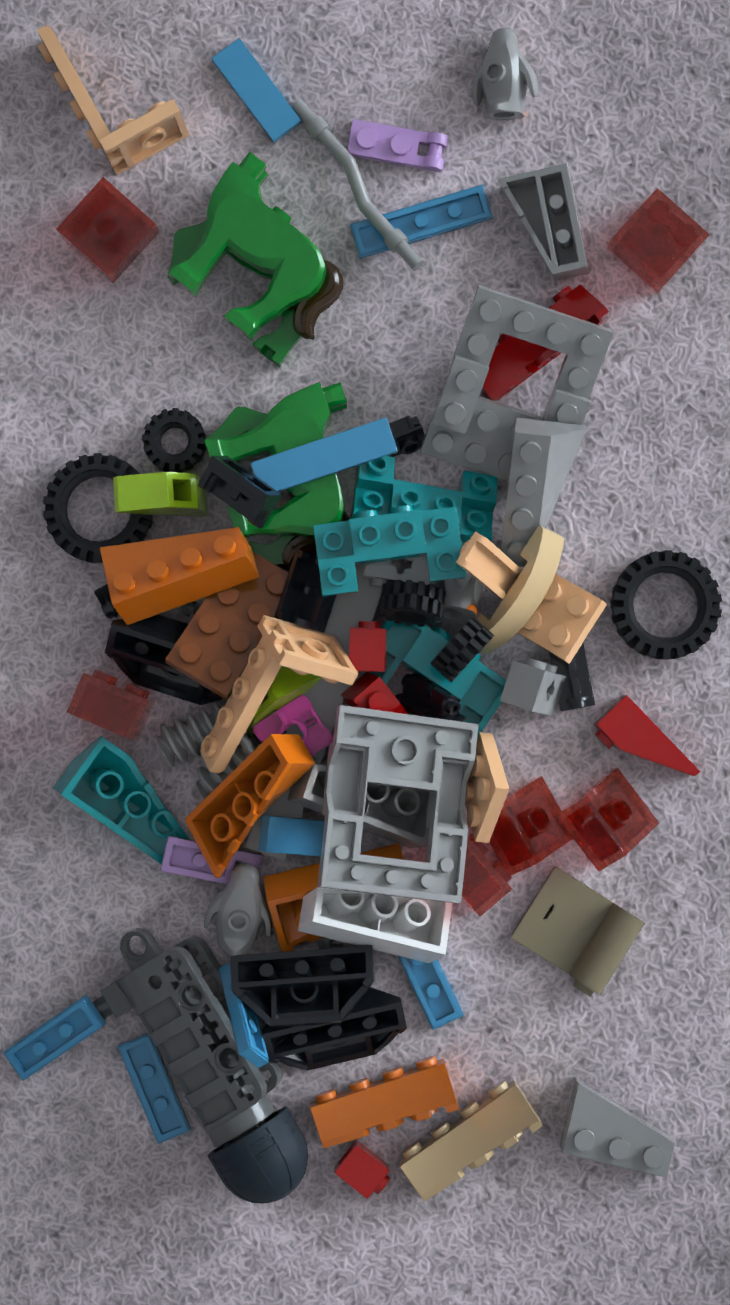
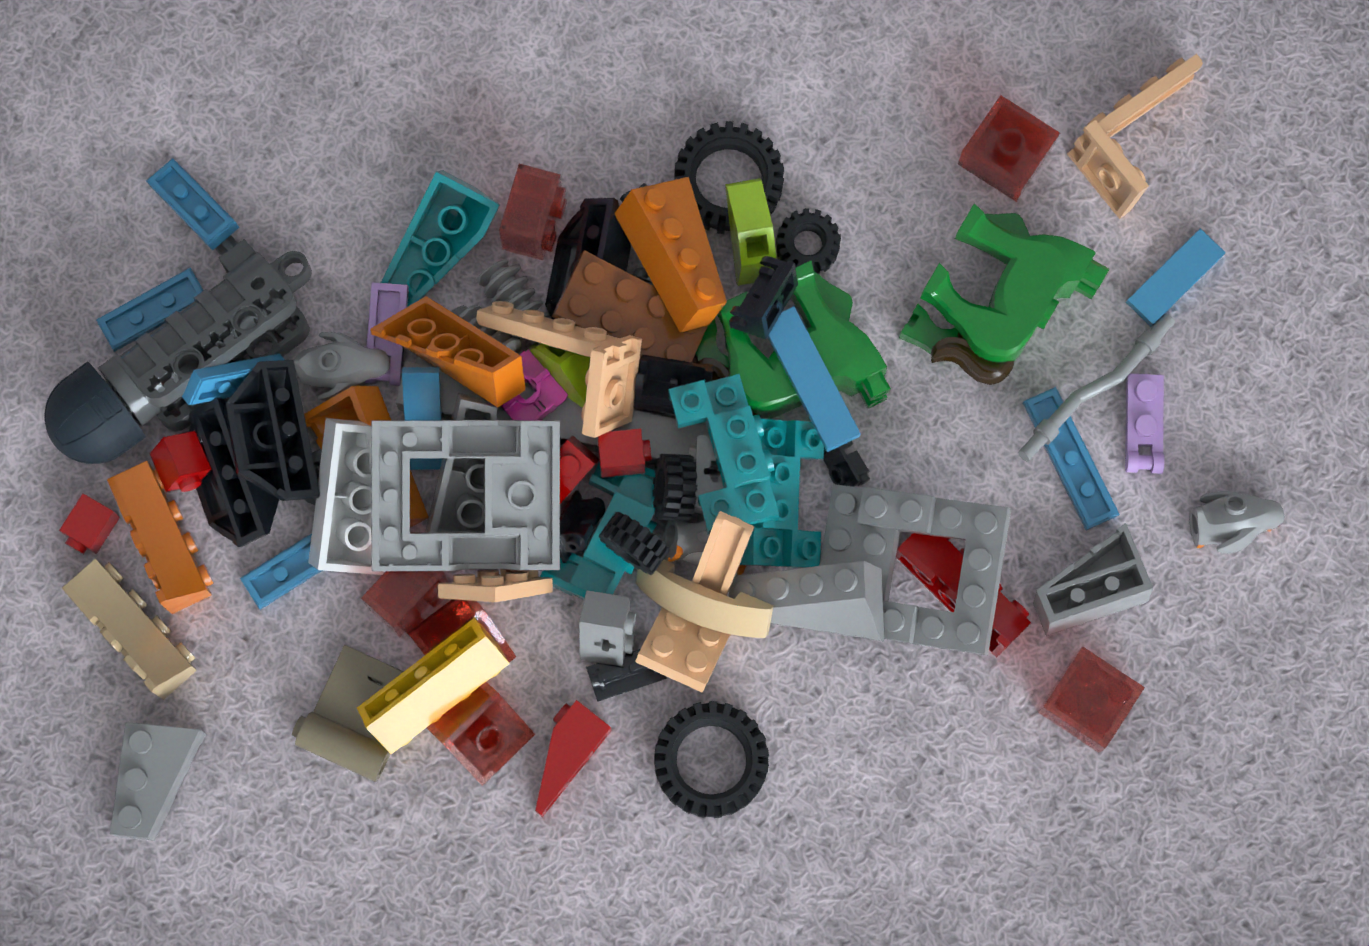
camera: 75 degrees right, 10 degrees down
none -> red brick [149,431,211,492]
none -> brick [357,617,510,754]

